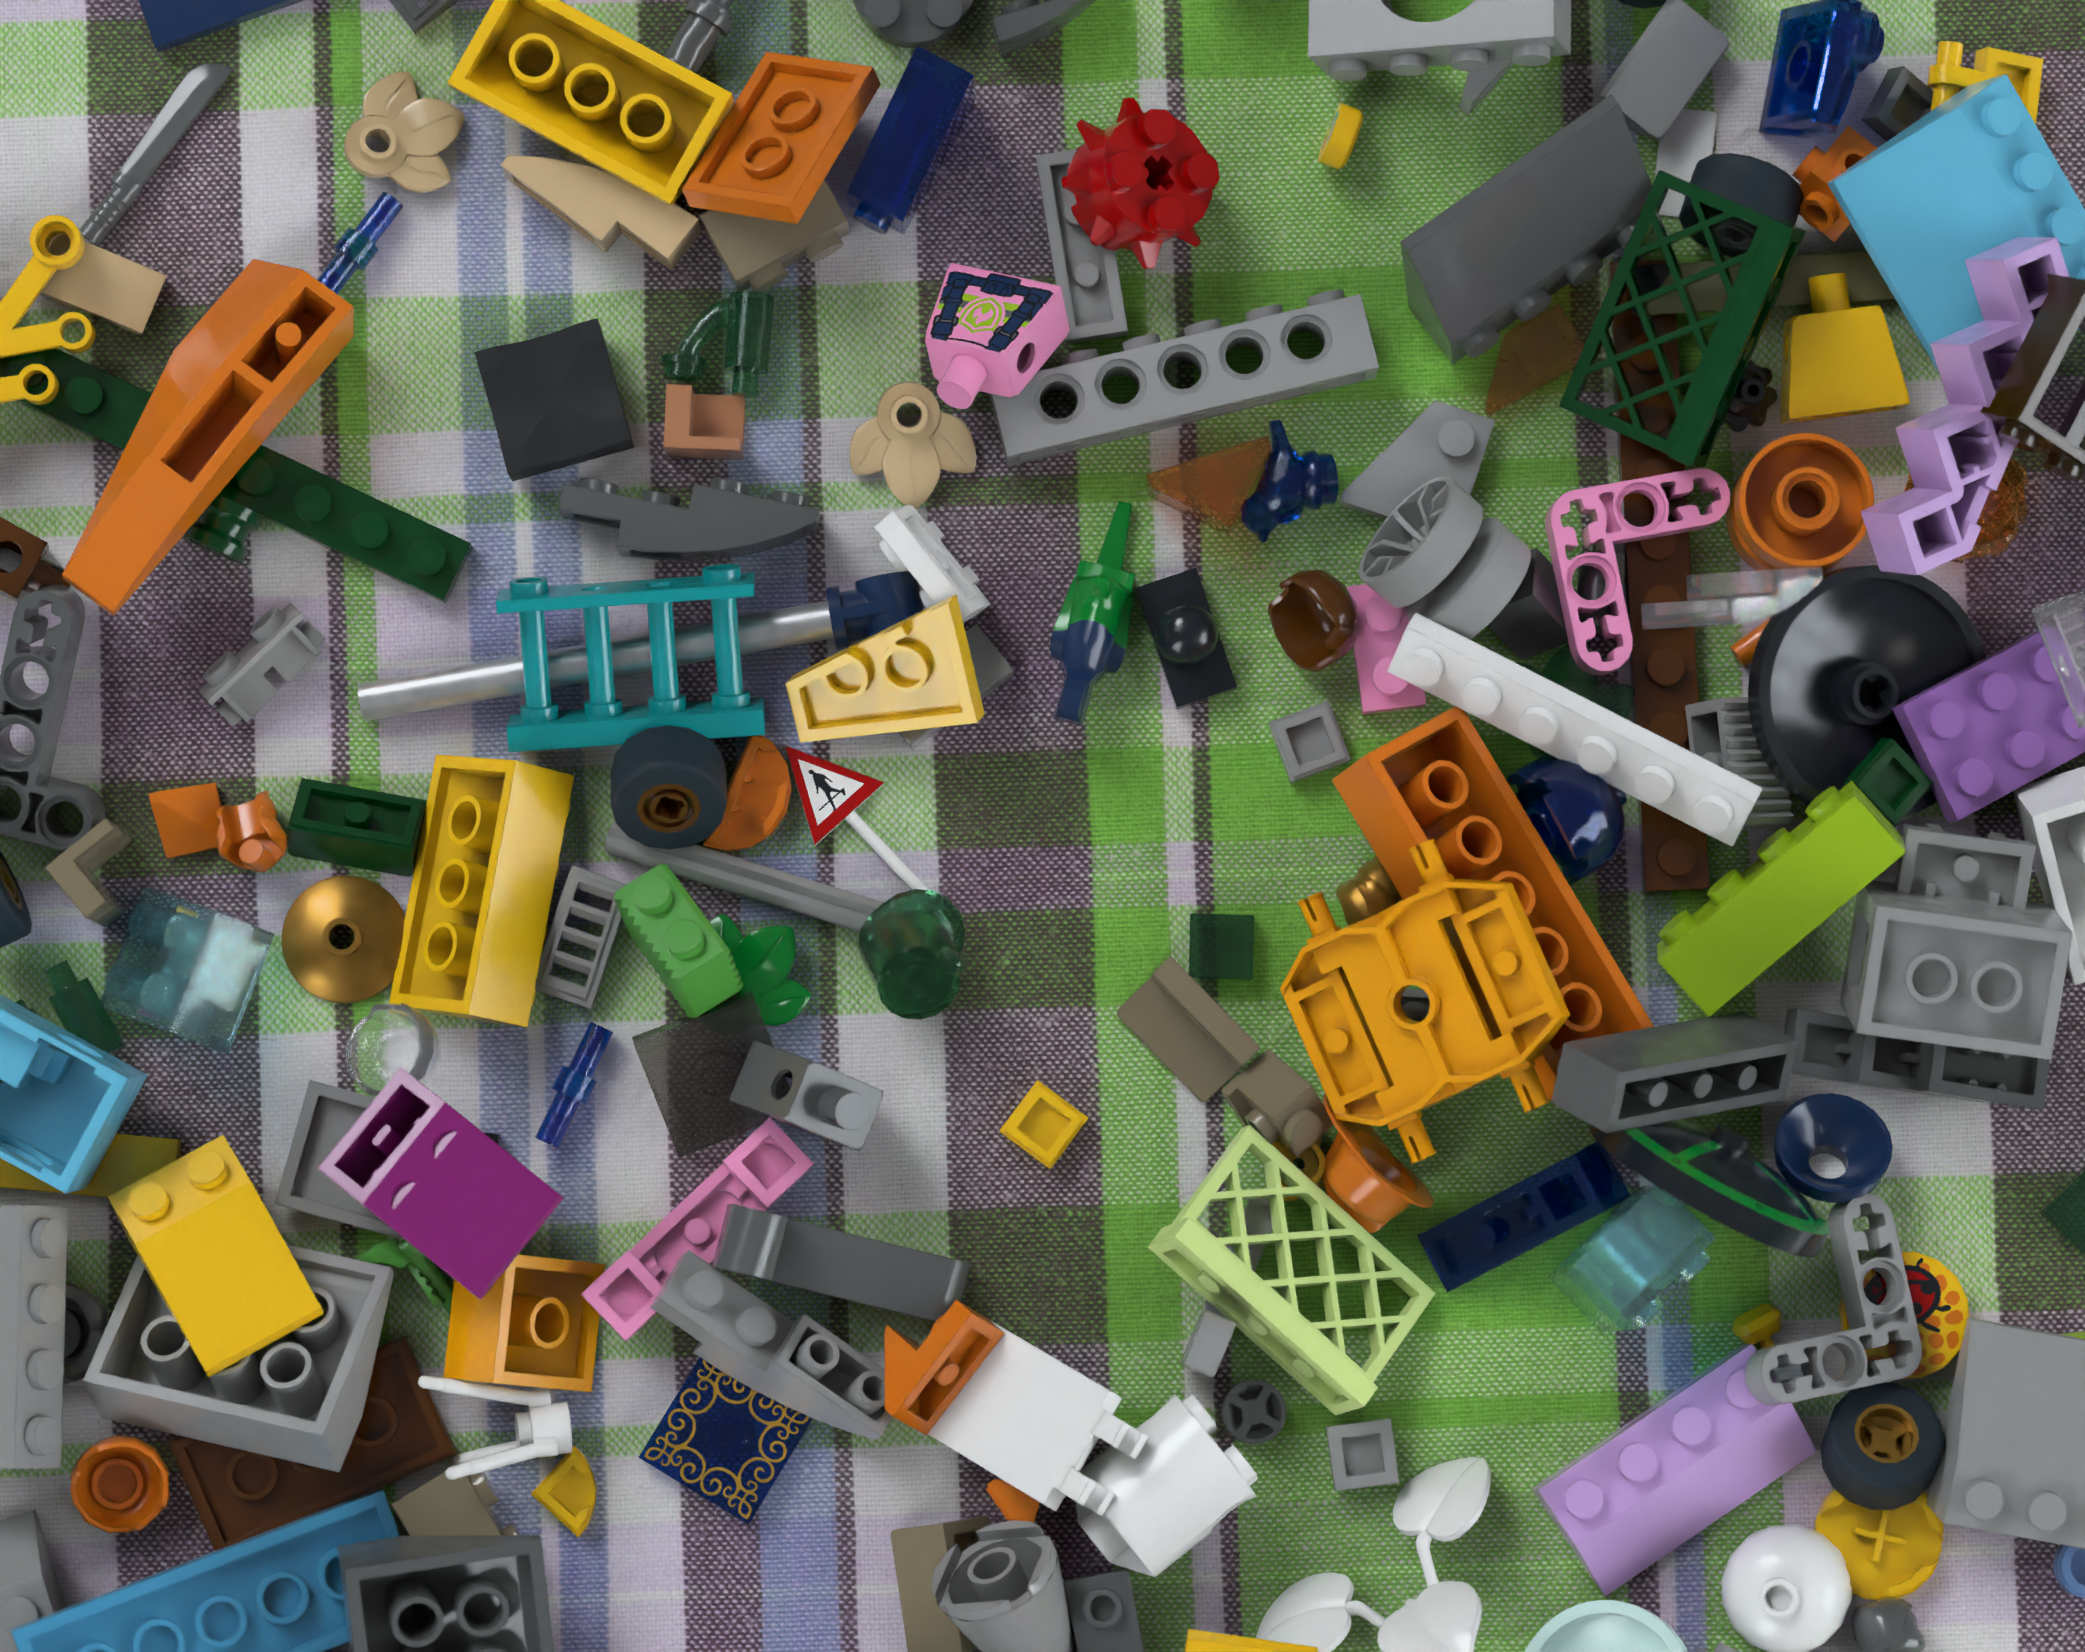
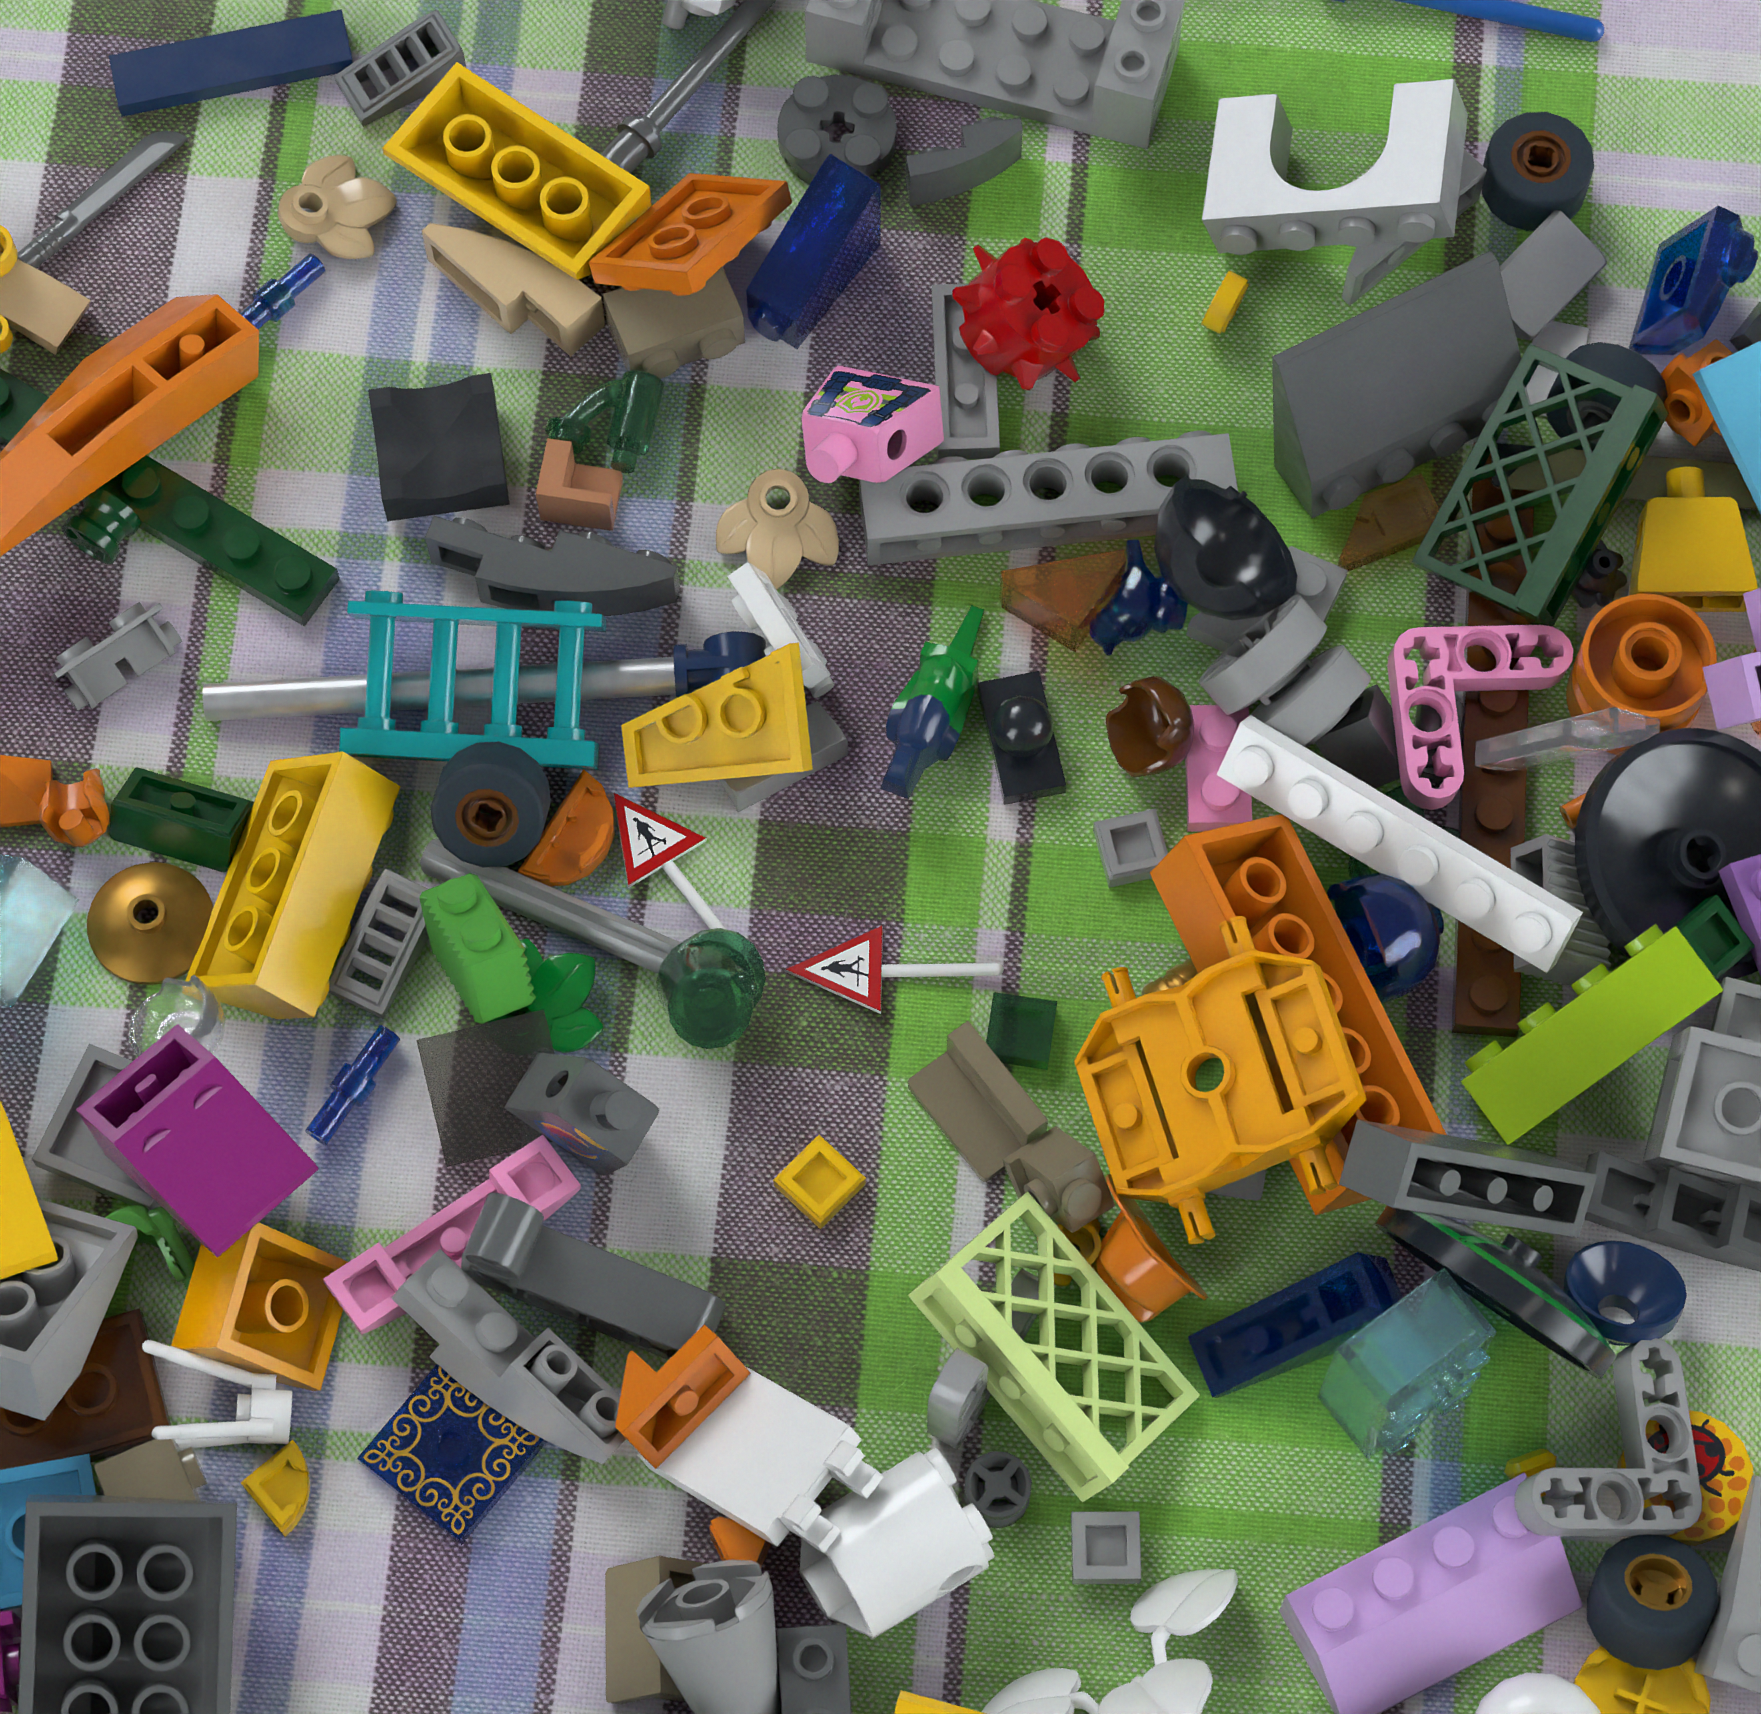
camera: 10 degrees right, 15 degrees down
none -> piece [786,926,1004,1014]
none -> black cylinder [1154,474,1298,621]

